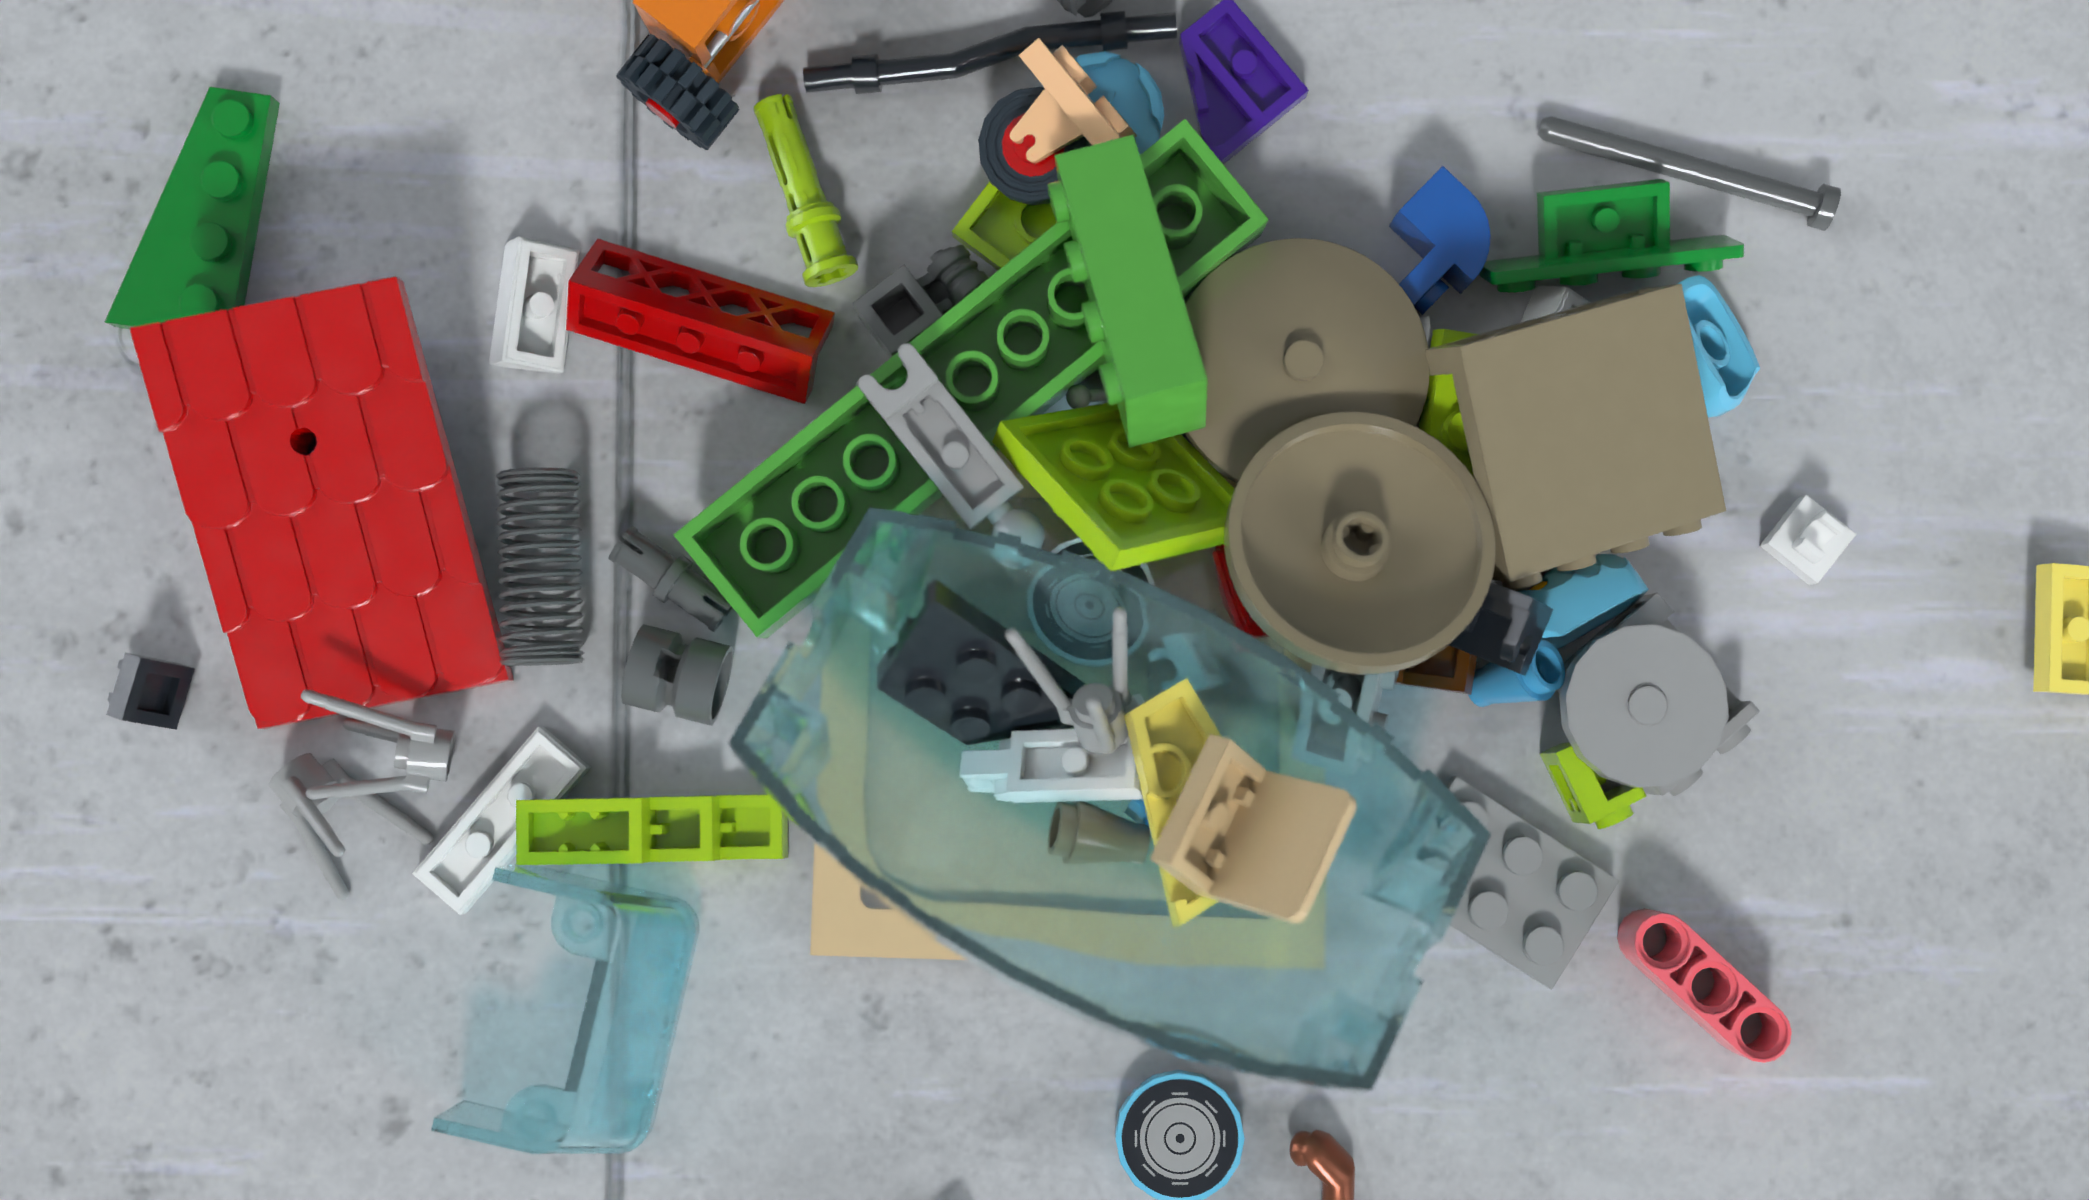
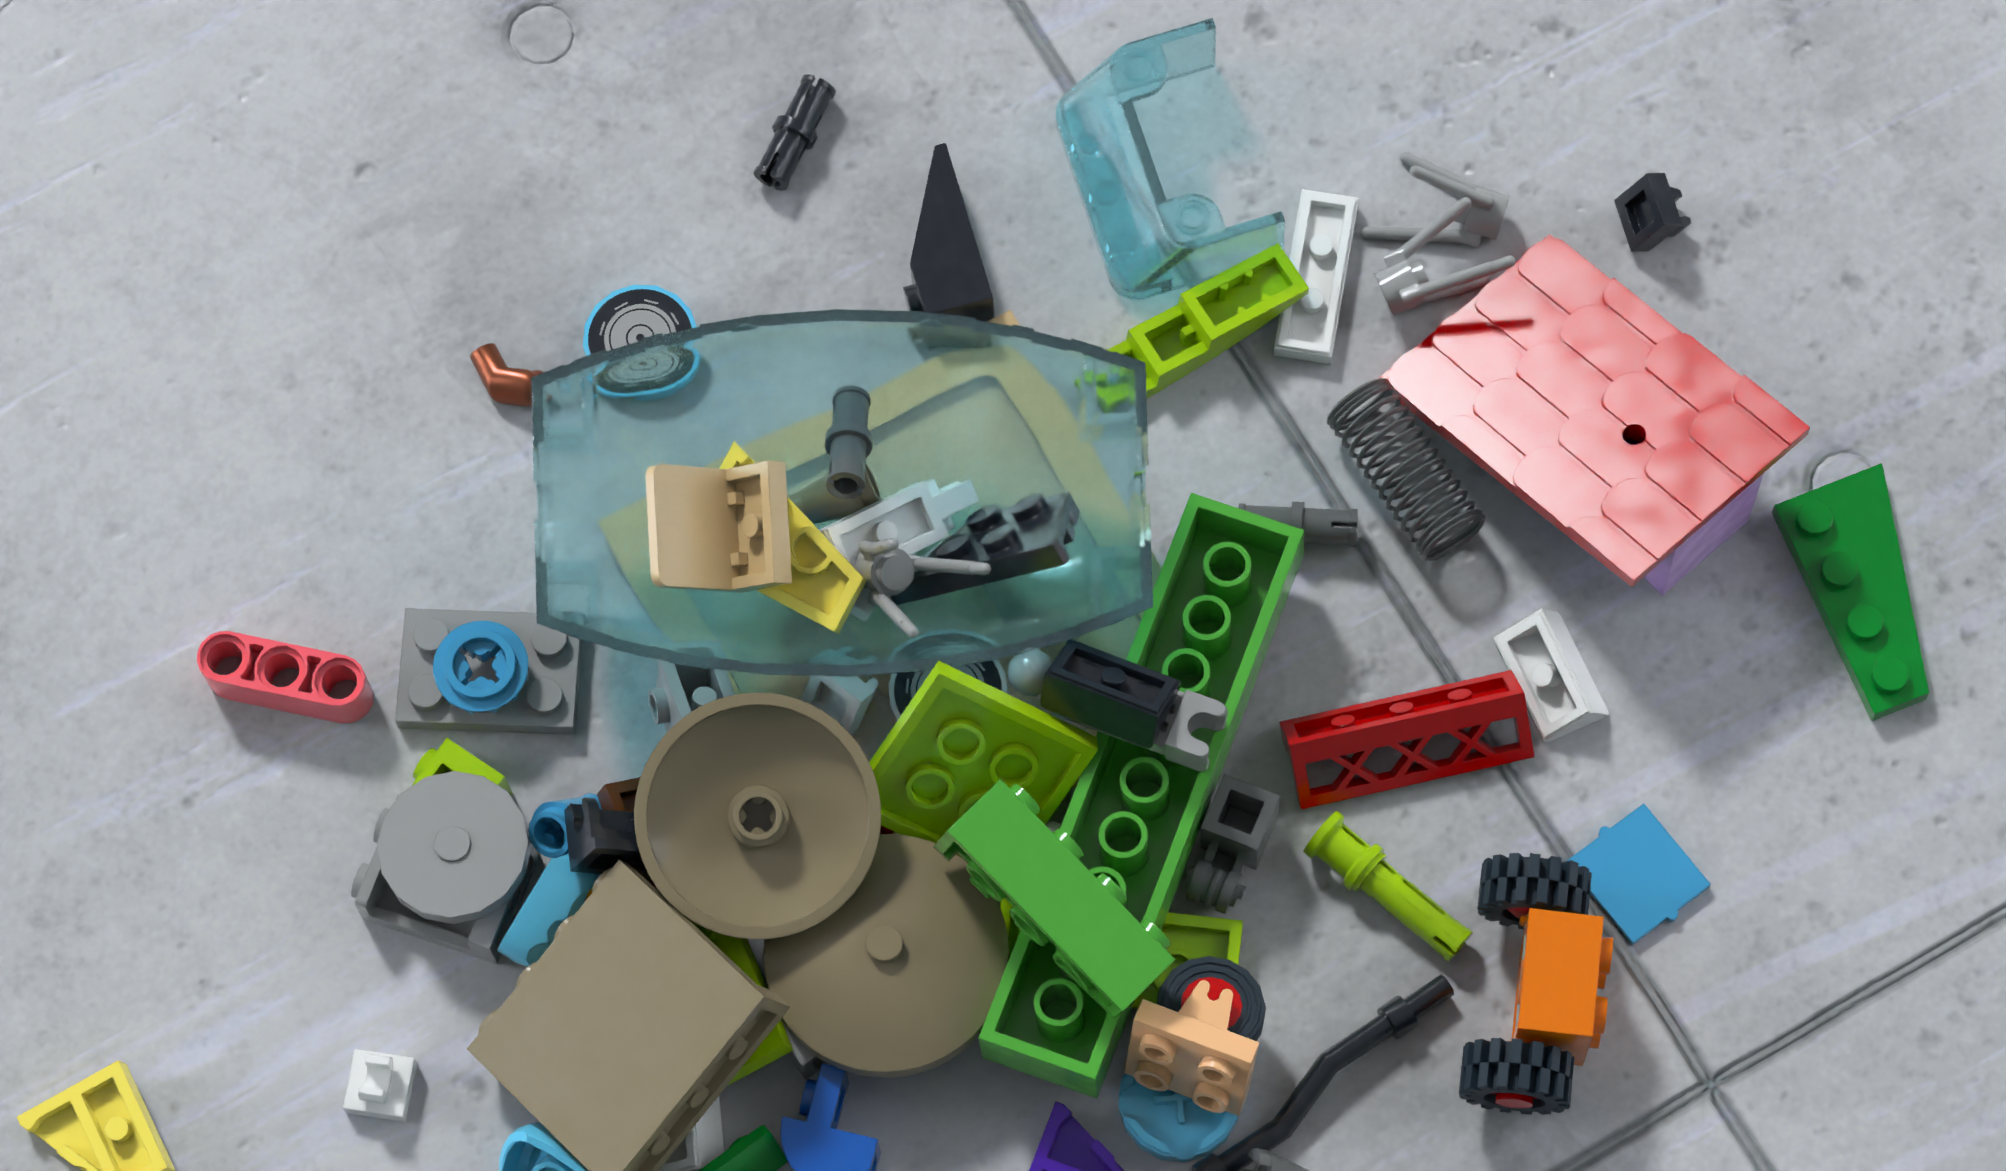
camera: 155 degrees right, 15 degrees down
dark grey wheel [621,624,734,726] -> none
none -> dark azure gear [433,621,529,715]
none -> dark grey pin [824,385,873,499]
none -> black slope [903,143,995,337]
none -> black slope [1040,639,1181,748]
none -> dark azure piece [1567,803,1711,945]

